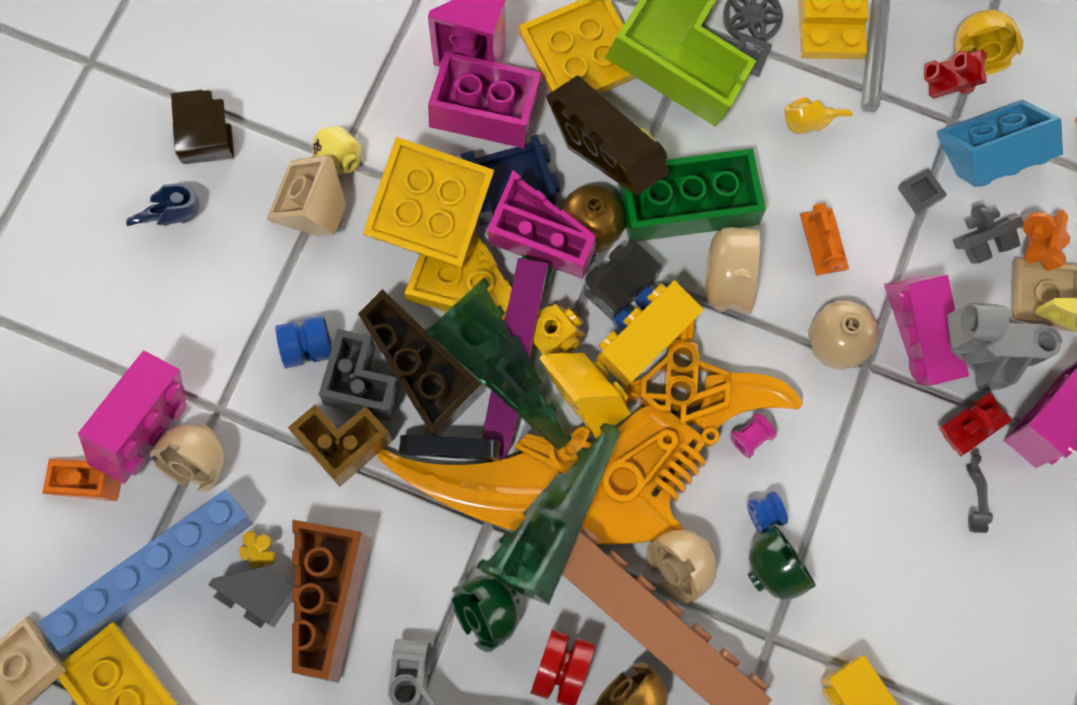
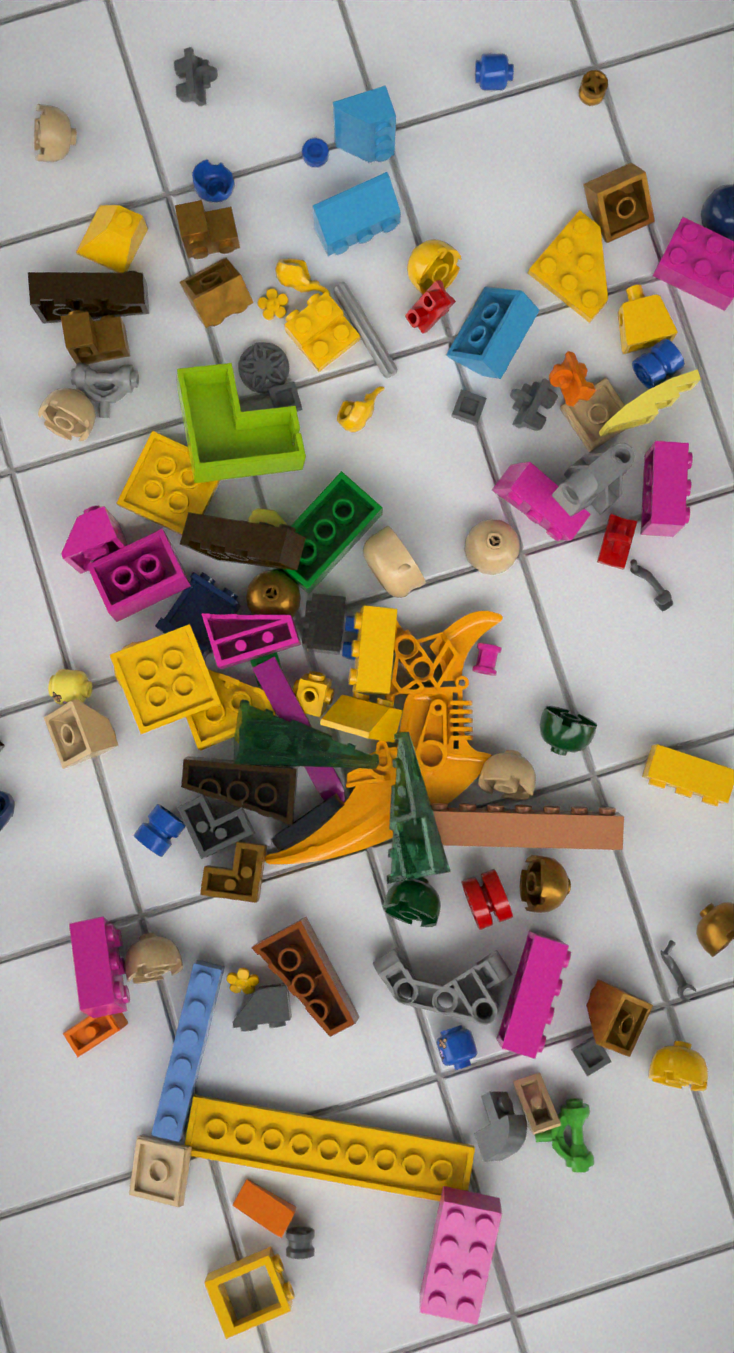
camera: 35 degrees left, 10 degrees up
blue wheel [747,491,788,534] -> none
orange hinge [800,203,849,276] -> none

